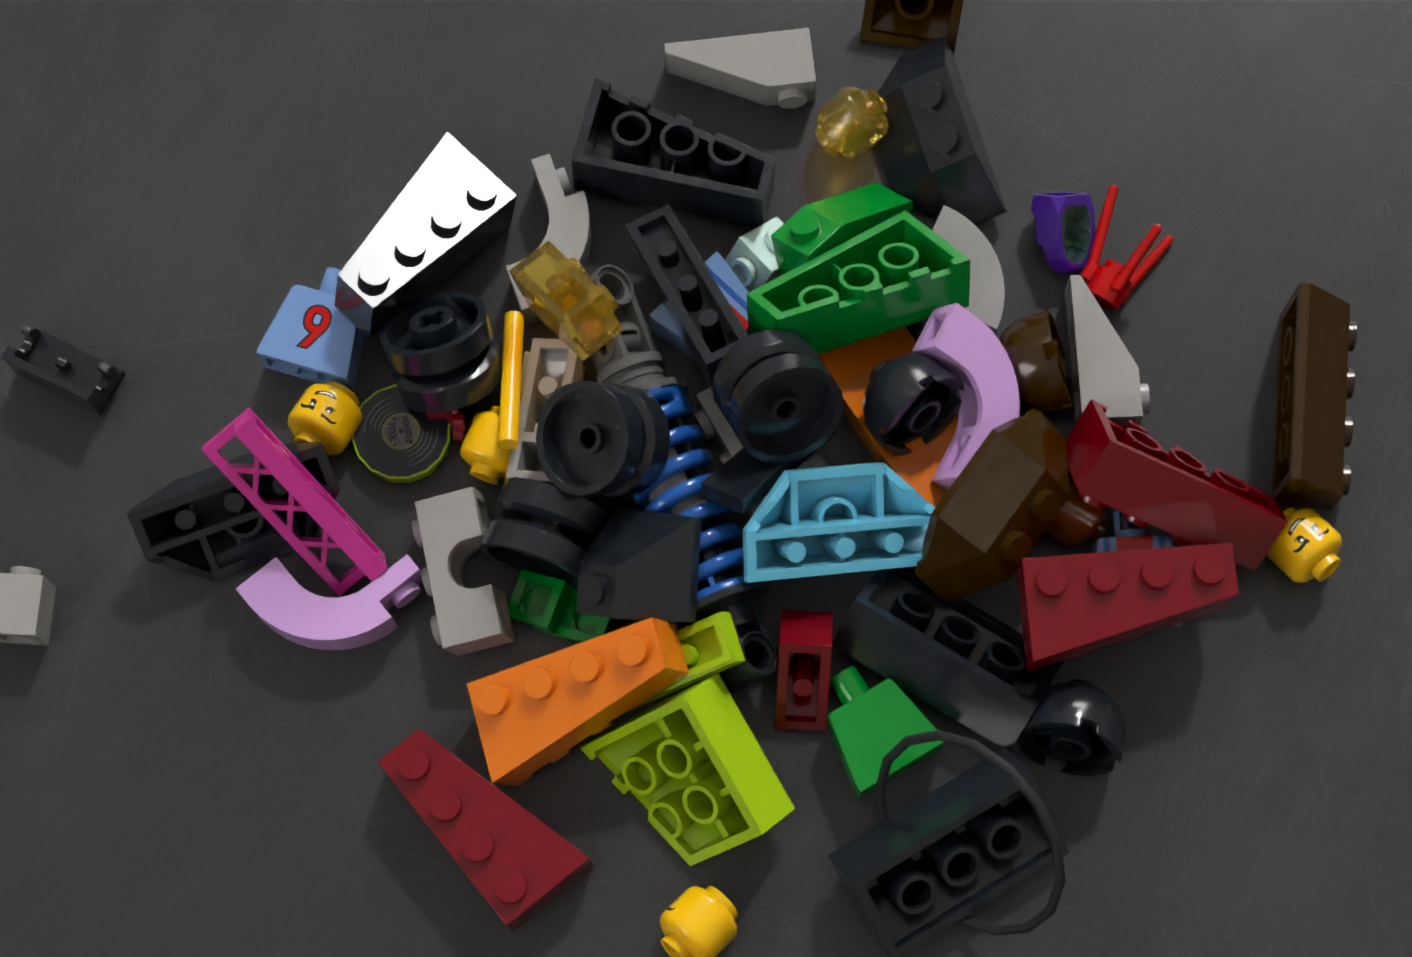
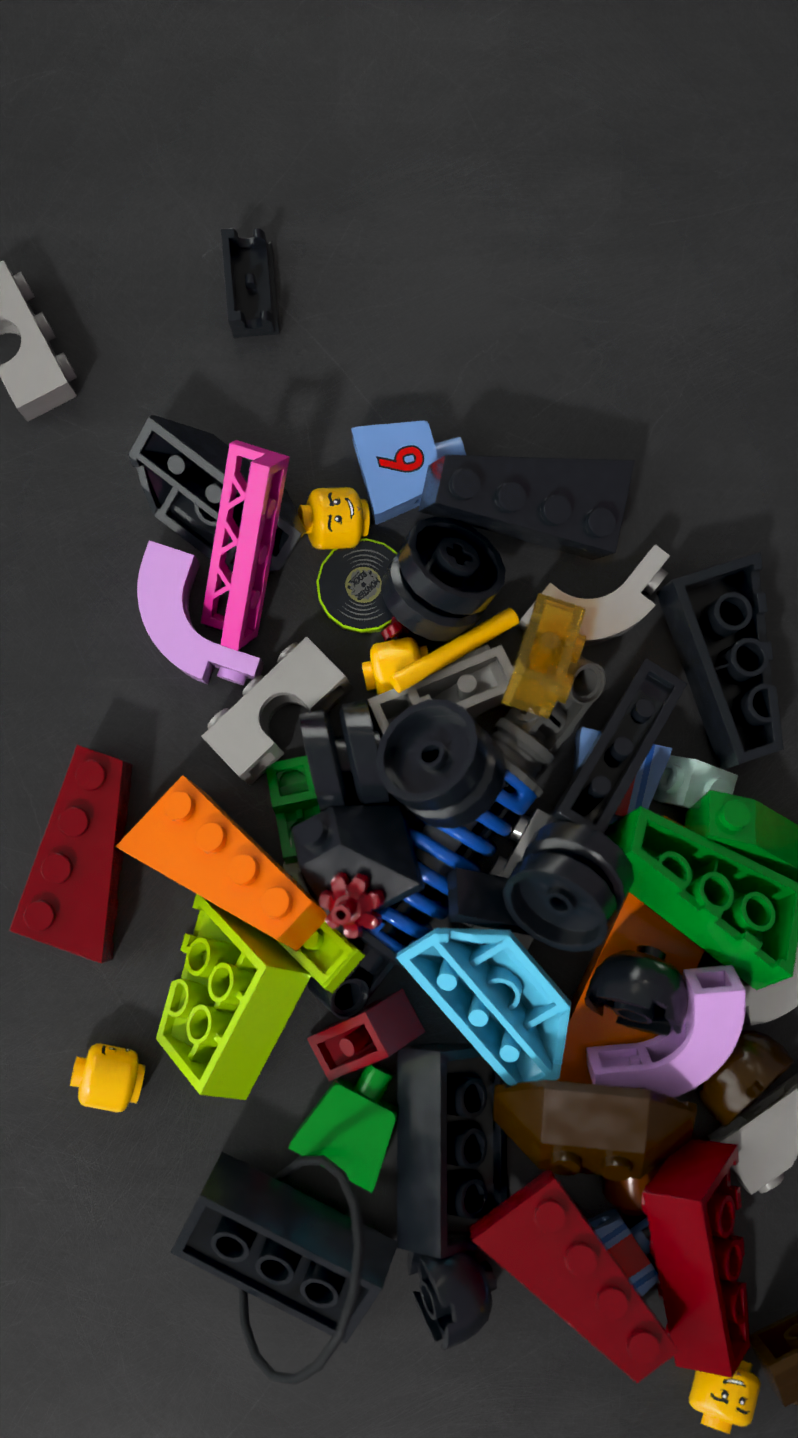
camera: 55 degrees right, 10 degrees up
none -> dark red plant [319,872,385,939]

